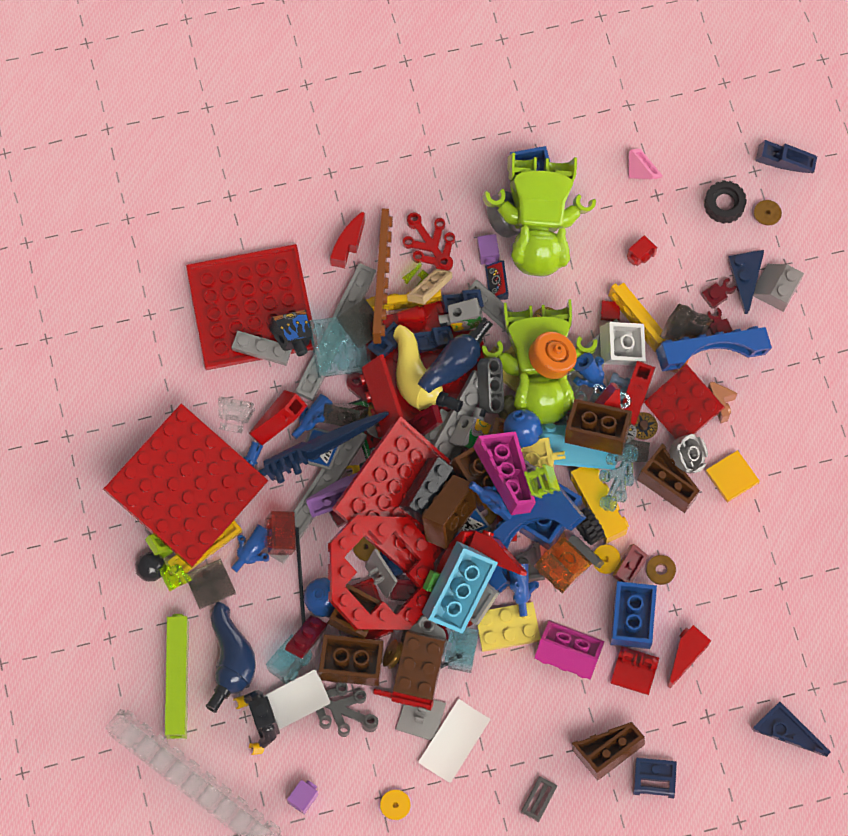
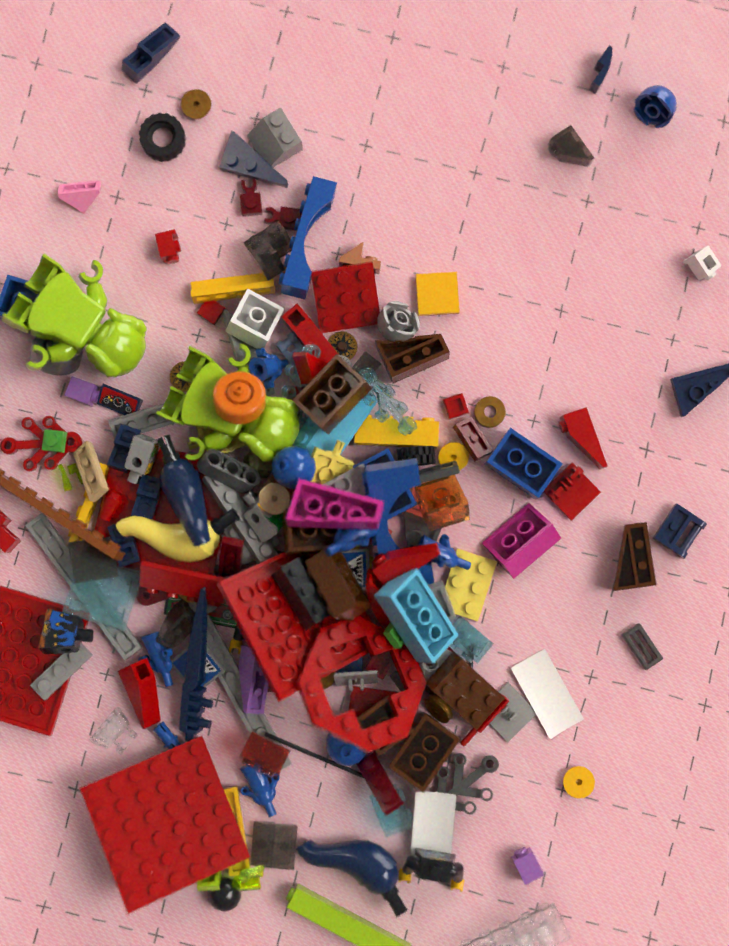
camera: 65 degrees left, 15 degrees up
lime piece [524,464,561,499] -> none
none -> bright green plate [42,429,67,453]
none -> tan piece [259,483,290,515]
none -> red tile [442,393,469,420]

